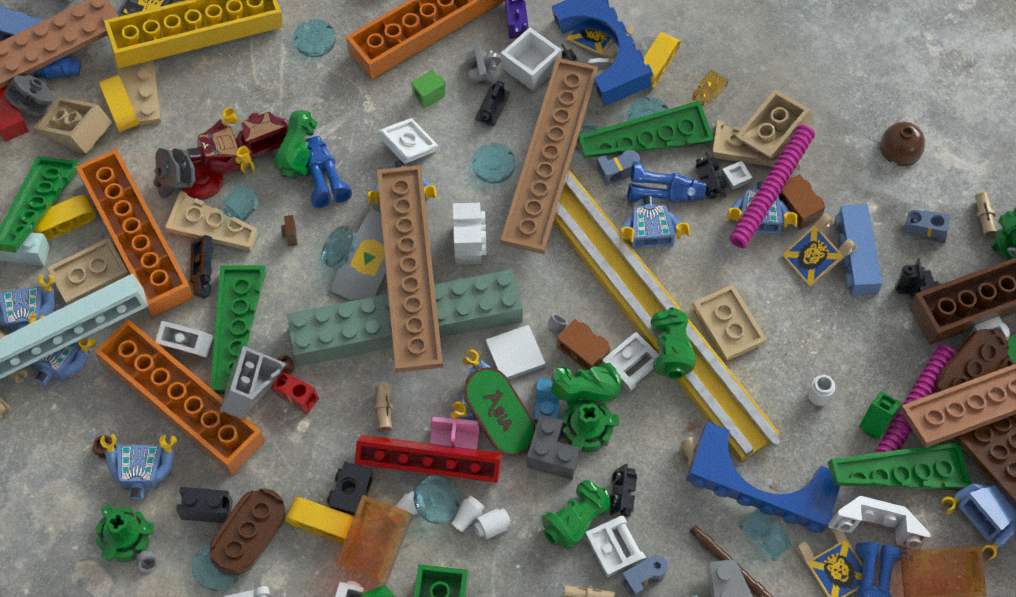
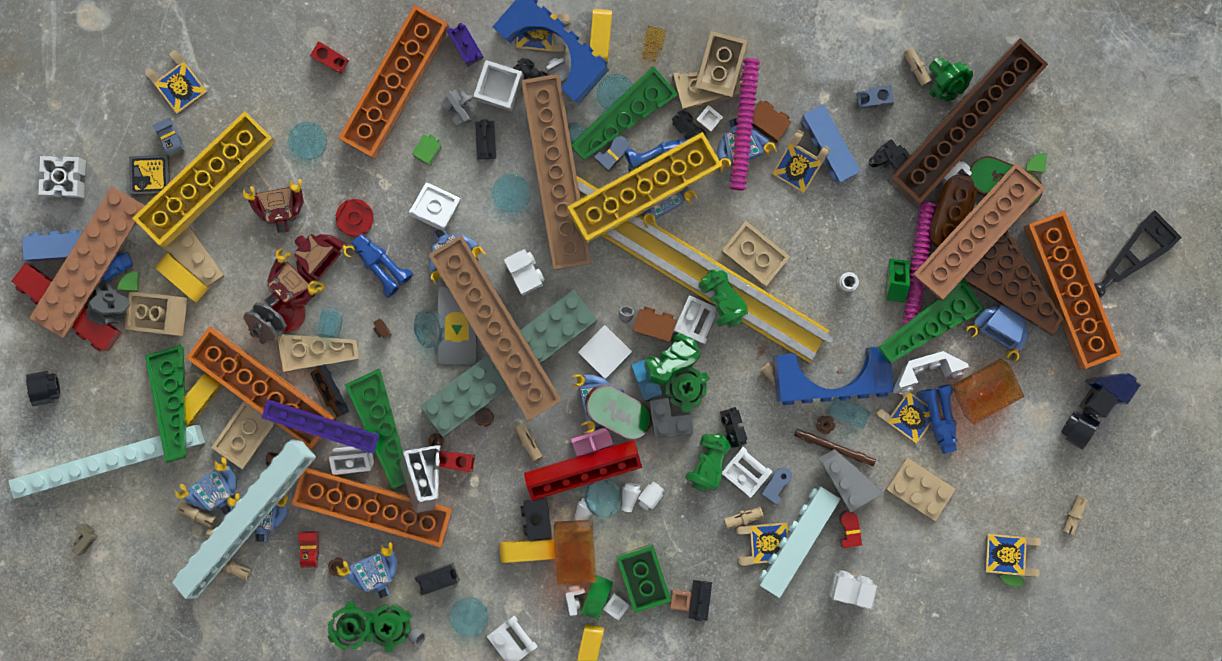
camera: 20 degrees left, 25 degrees up
reddish brown tile [210,489,286,575] -> none
green animal [273,110,318,179] -> none
reddish brown cylinder [880,121,926,166] -> none
none -> bright green tile [117,272,140,291]
none -> torso [243,179,304,233]
none -> dark purple plate [262,400,380,454]
none -> red leg [298,531,319,568]
none -> green piece [327,601,375,650]
none -> red tile [335,199,374,237]
none -> reddish brown plate [475,408,494,427]
none -> yellow brick [567,132,722,244]
none -> reddish brown plate [816,415,835,434]

